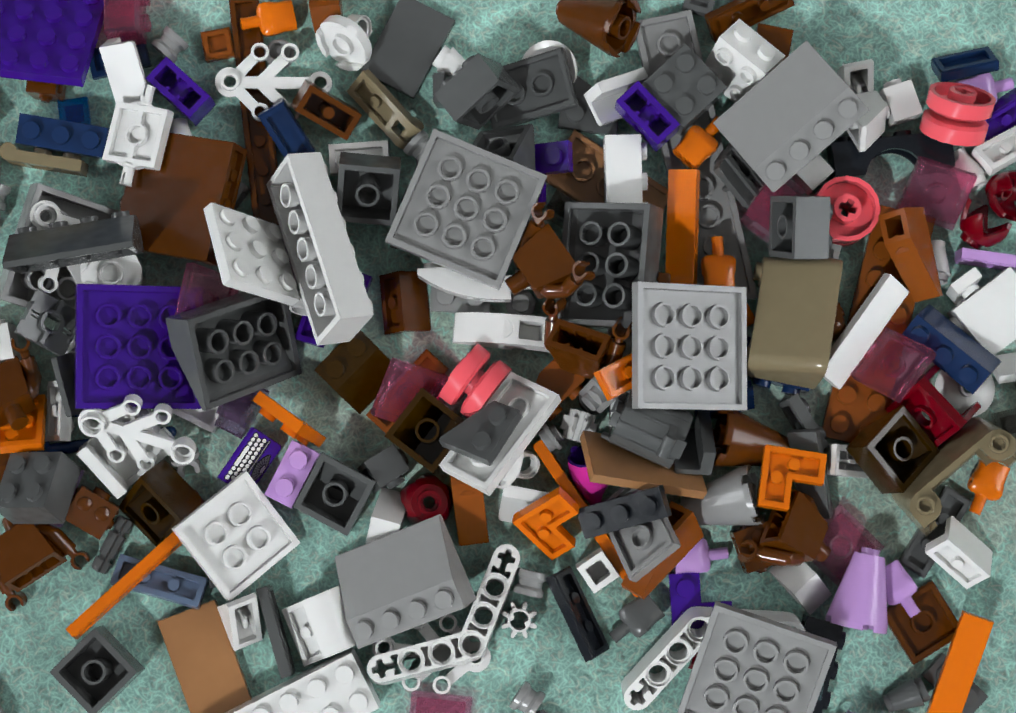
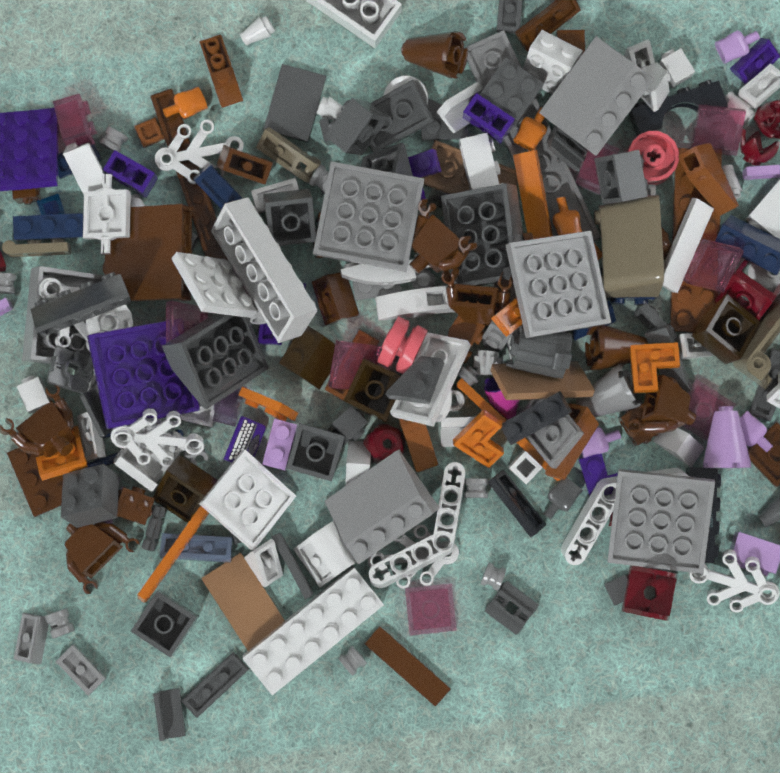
camera: 15 degrees left, 0 degrees up
light grey plate [265,39,295,69] -> none
white tile [315,14,372,71] -> none
white gear [501,601,537,638] -> none
dark grey panel [673,411,716,475] -> none
white brick [792,154,835,195] -> none
coral wheel [919,82,996,147] -> none
dark blue tile [931,46,999,82] -> none
white bracket [946,267,982,306] -> none

